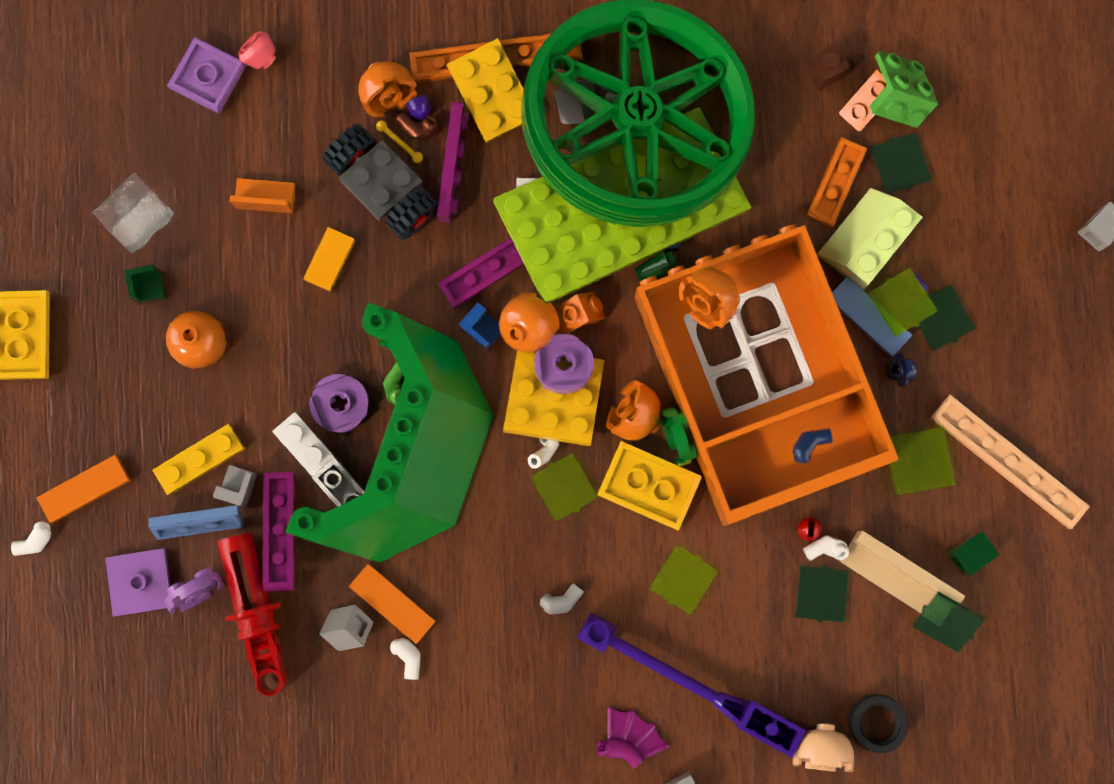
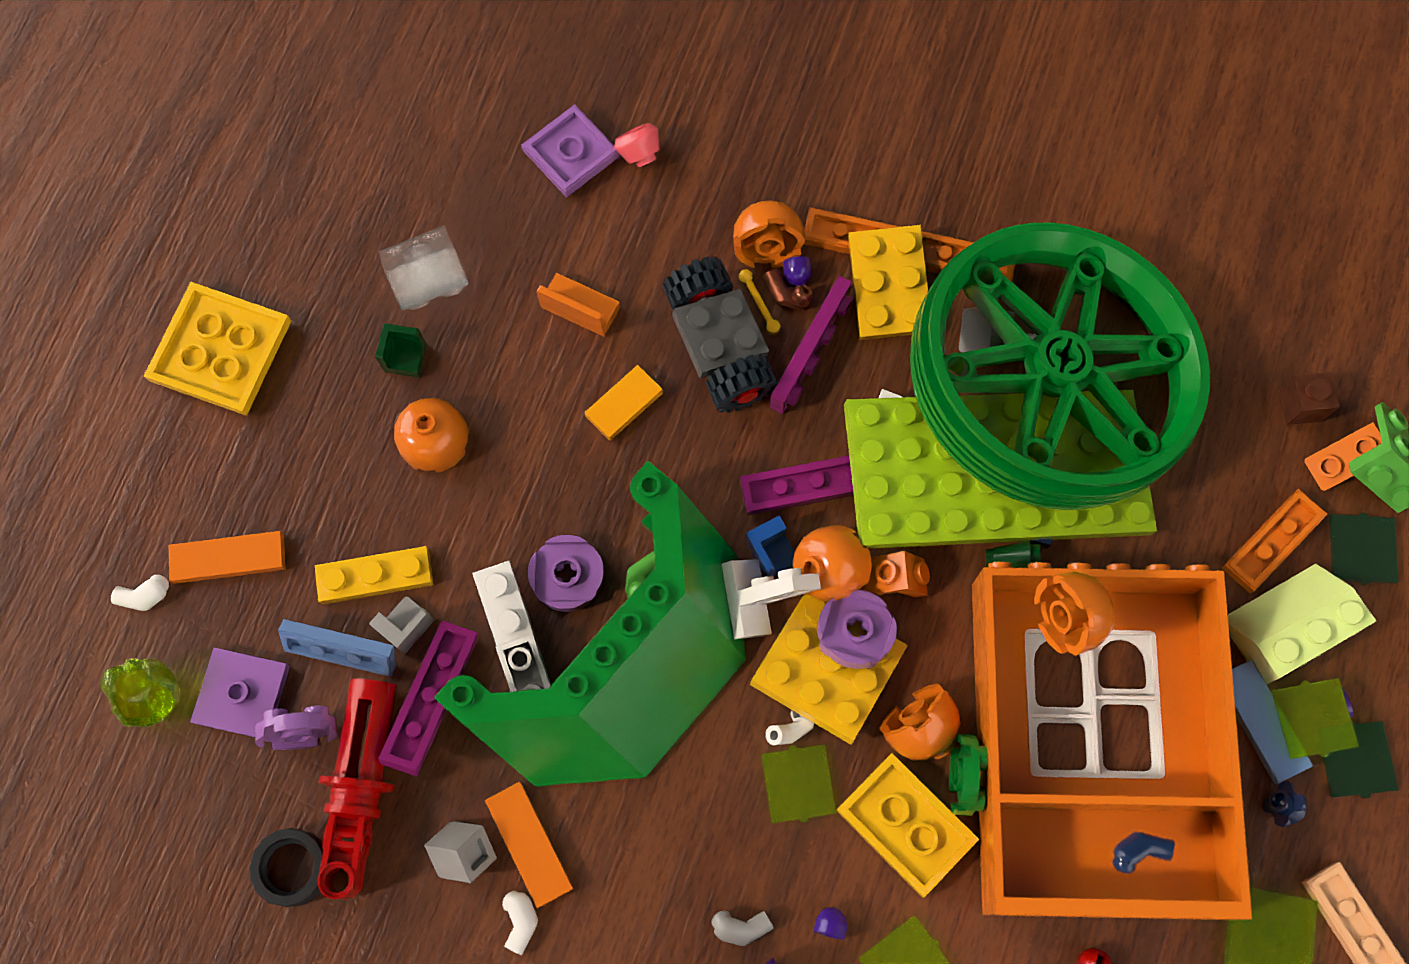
camera: 25 degrees right, 10 degrees down
none -> clear neon green hair [100,658,180,727]
none -> black tyre [249,828,323,907]
none -> white bracket [722,559,821,639]
none -> dark purple hinge [813,907,847,940]

